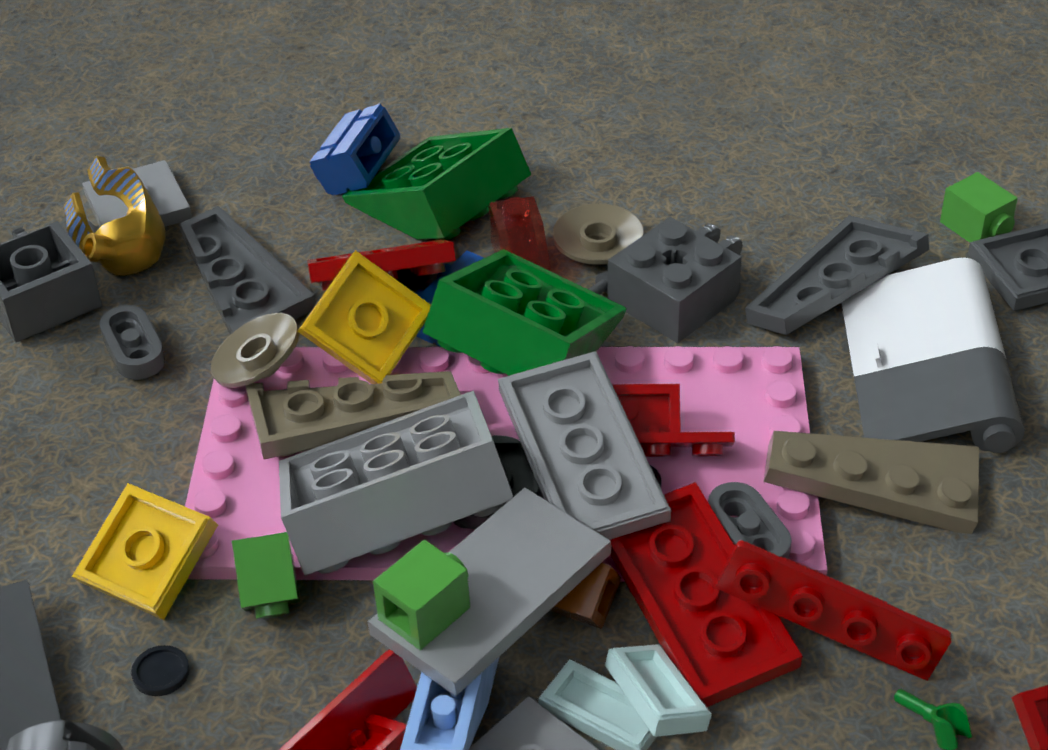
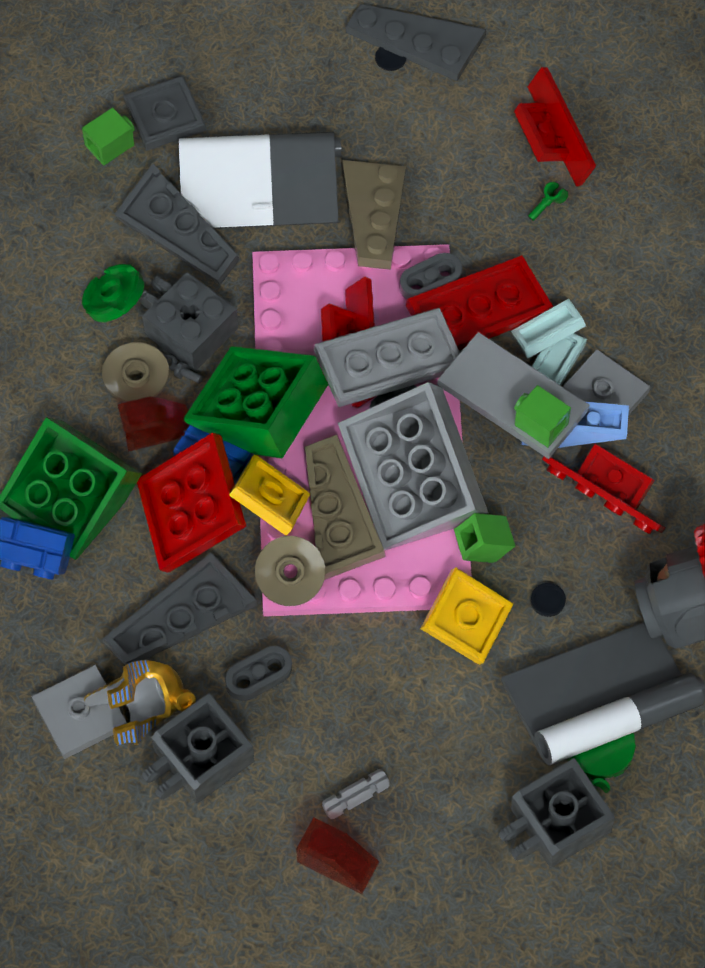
camera: 95 degrees left, 20 degrees up
red bracket [715,540,952,681] -> none
none -> green tile [82,264,145,322]

